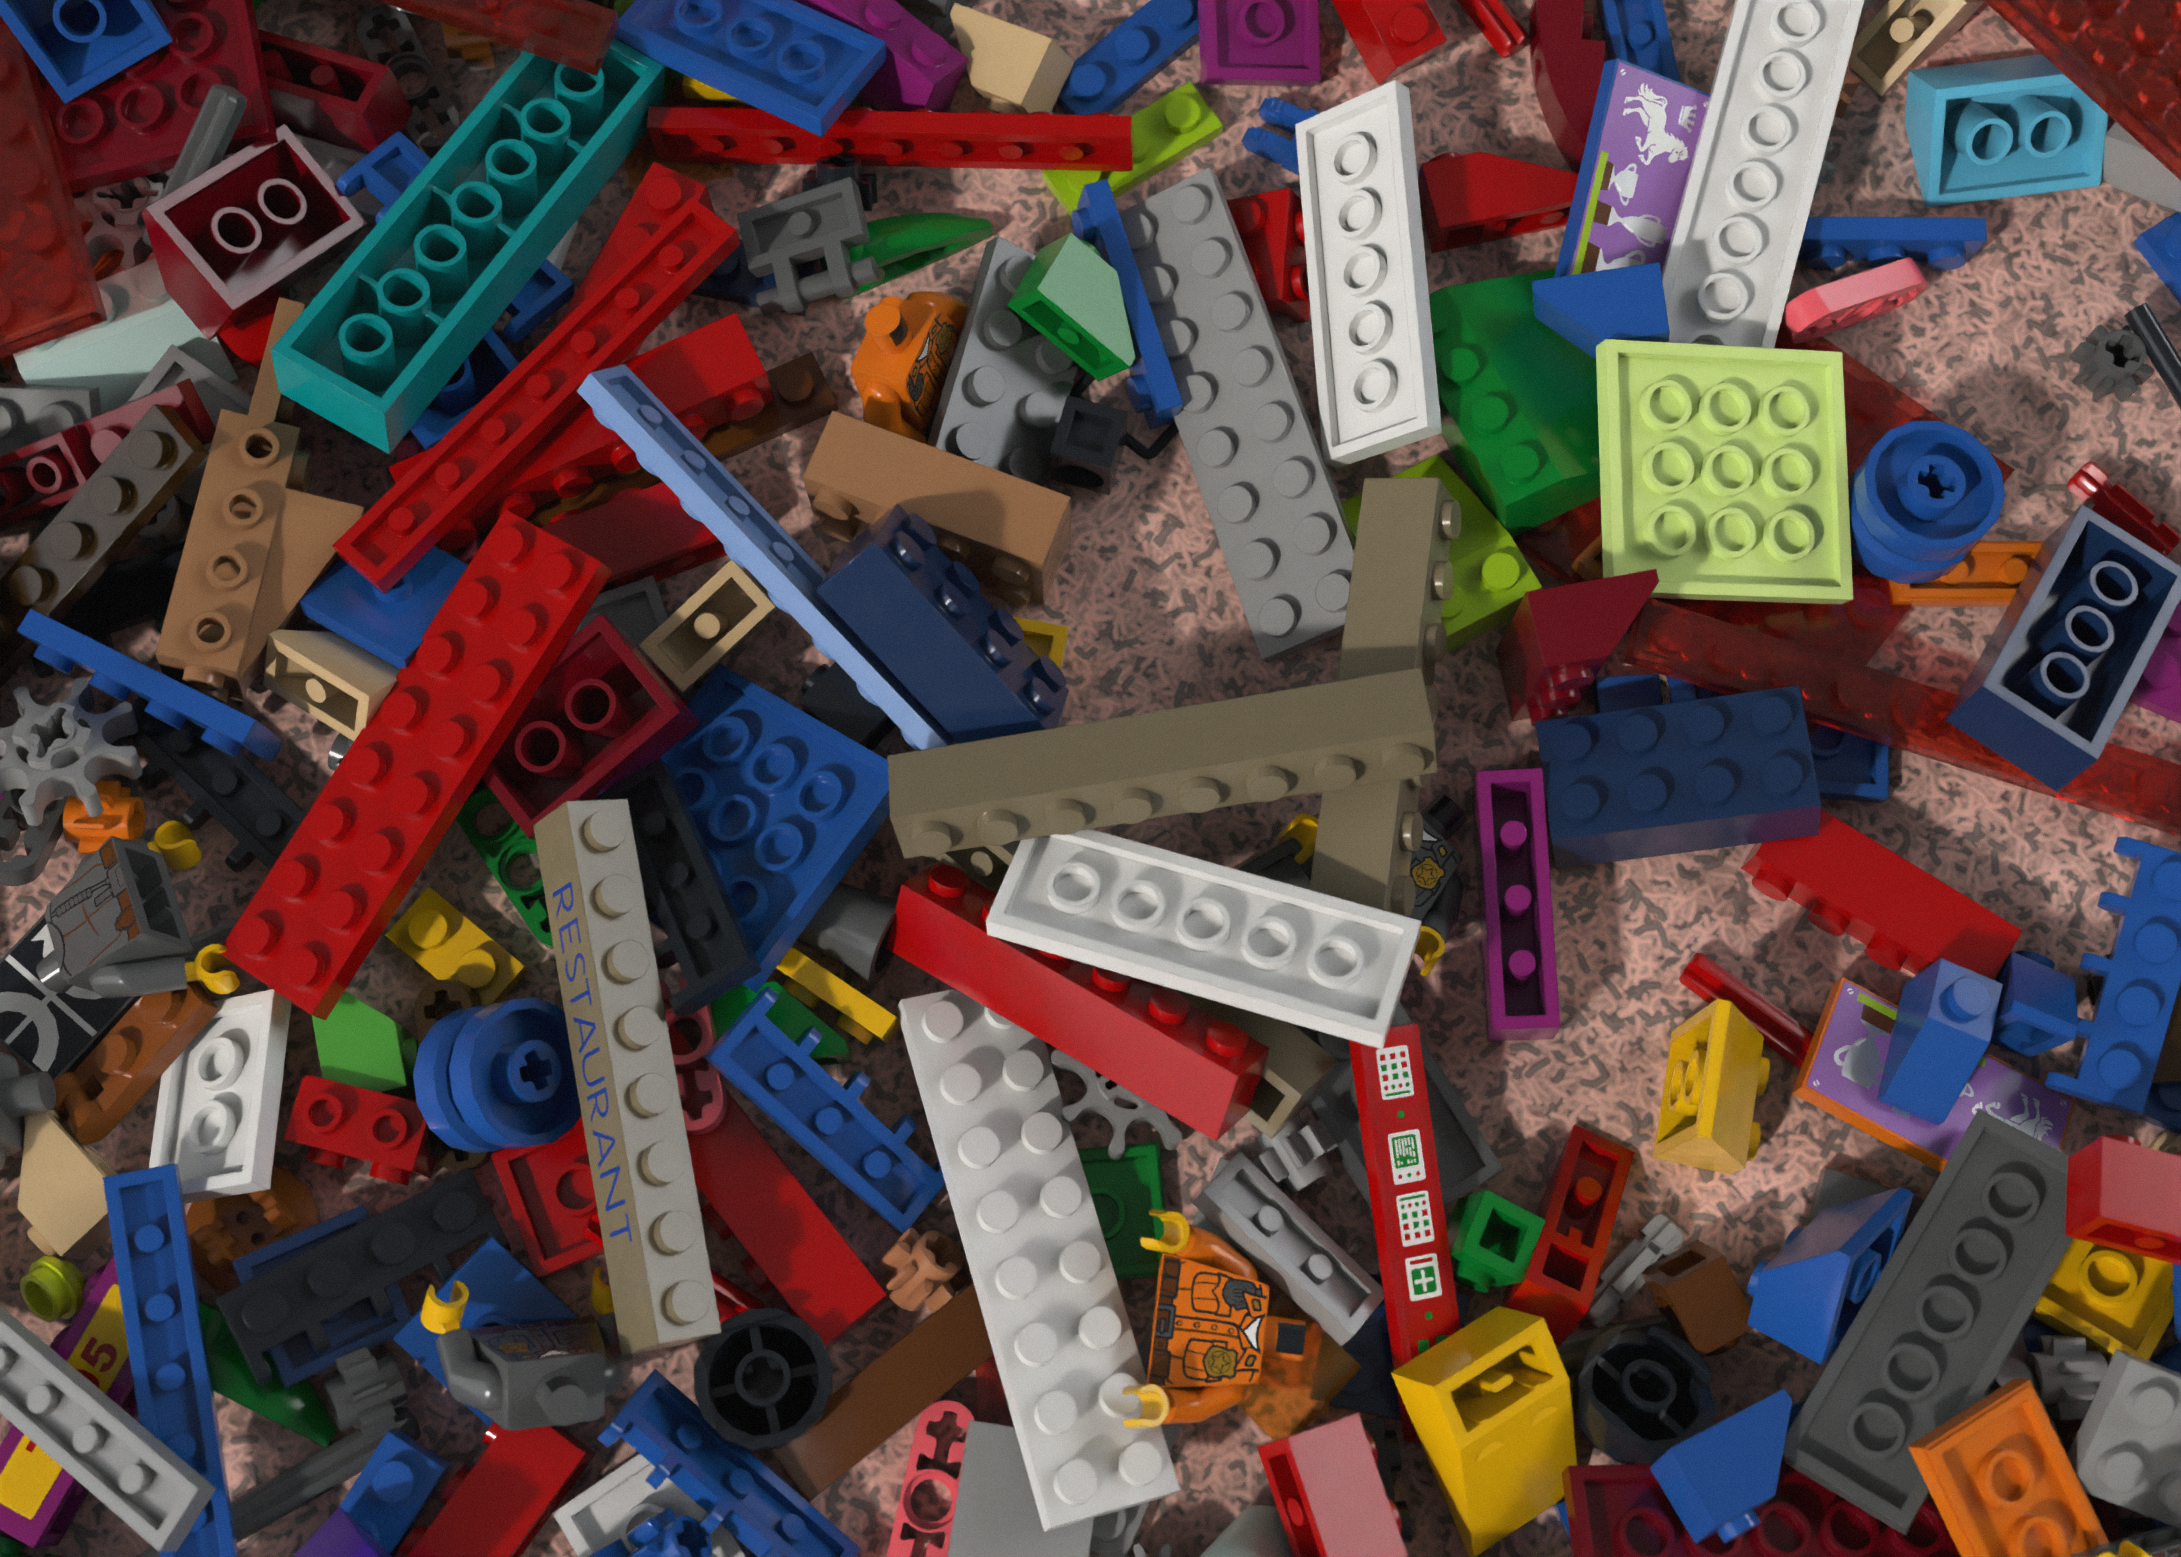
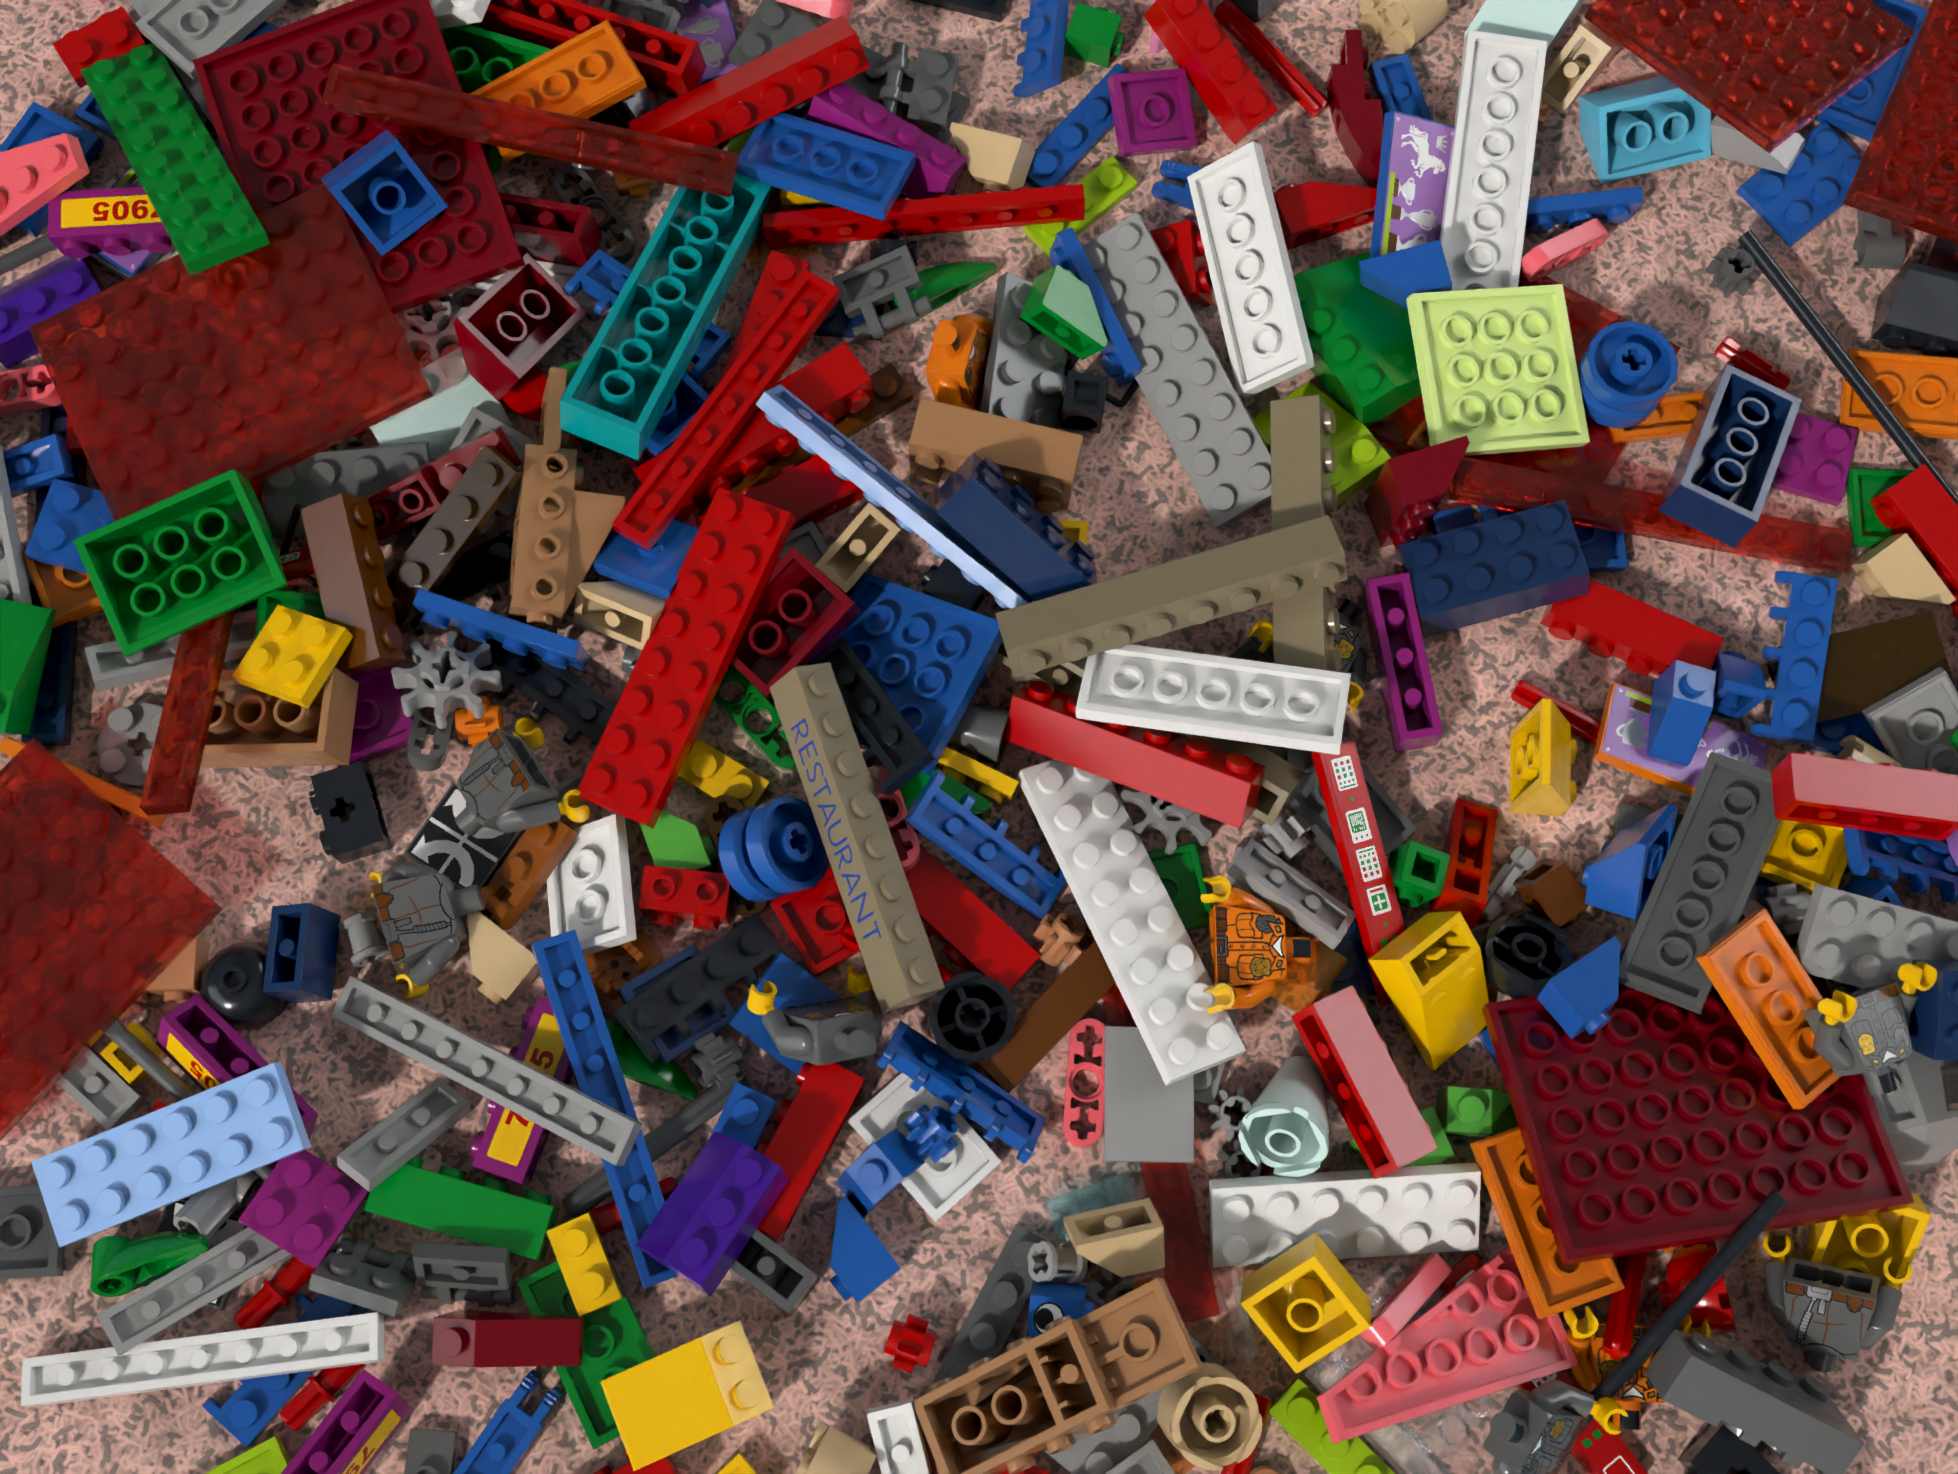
camera: 10 degrees left, 0 degrees up
neon yellow plate [20,1255,86,1322] -> none
dark grey axle [143,84,247,248] -> none

